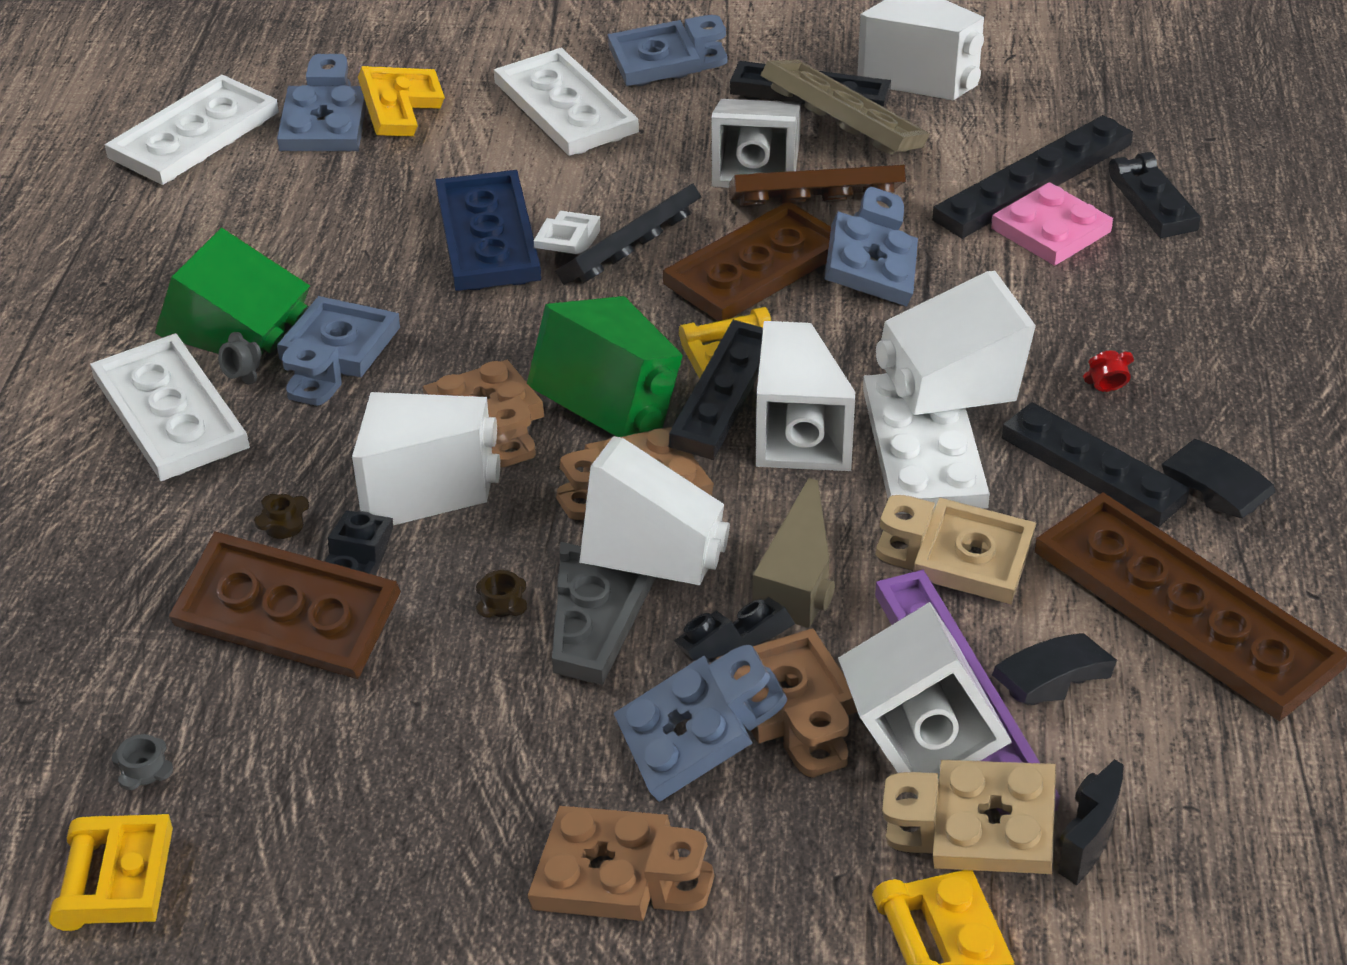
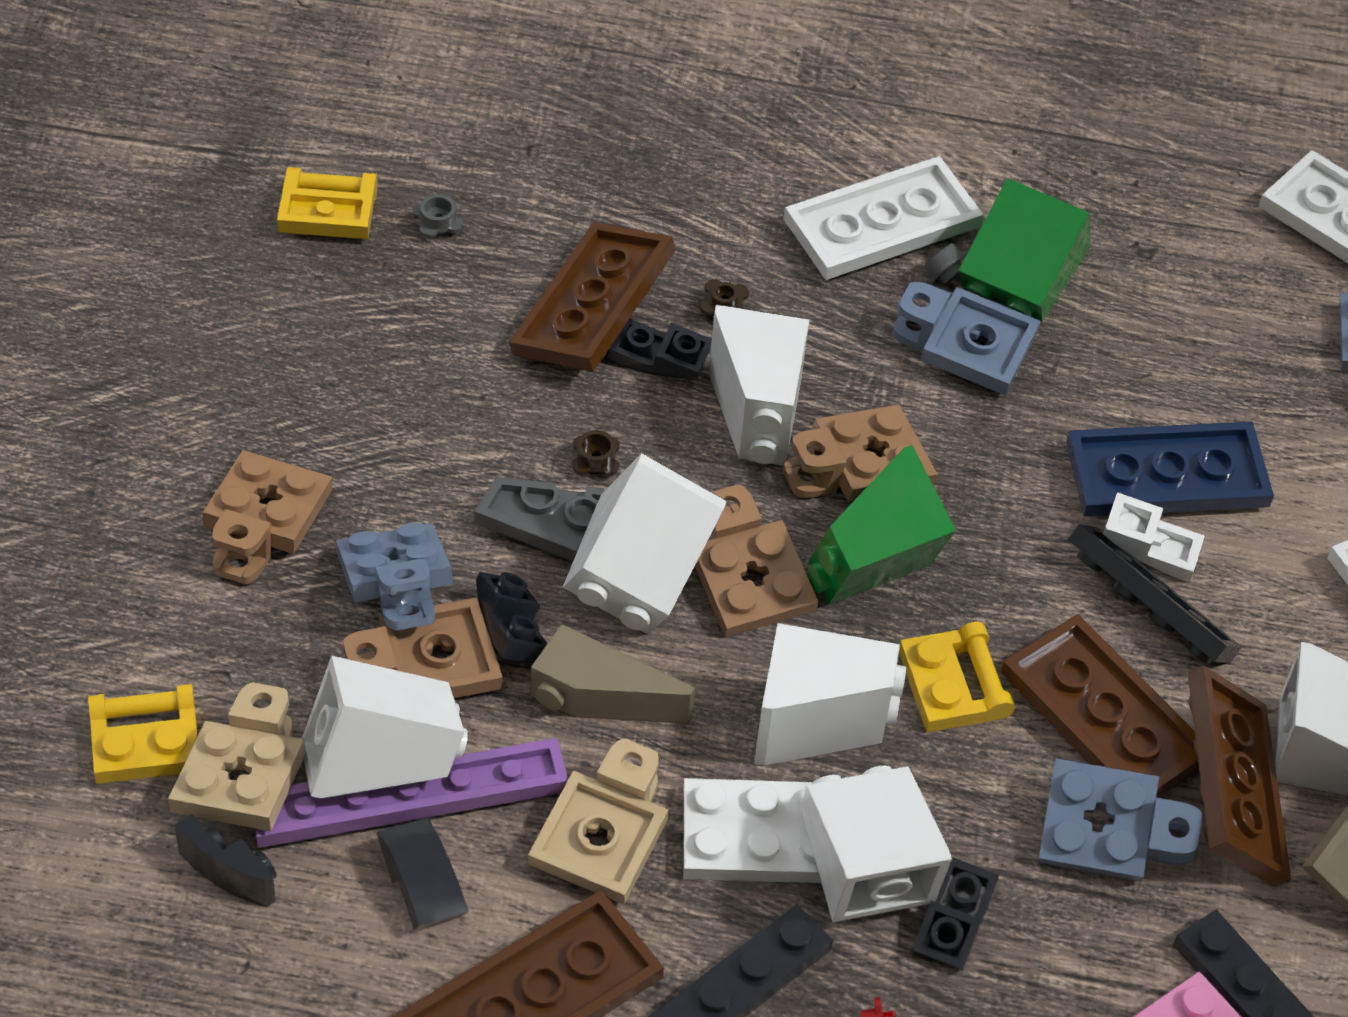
camera: 90 degrees right, 10 degrees up
black plate [668,319,763,460] -> none

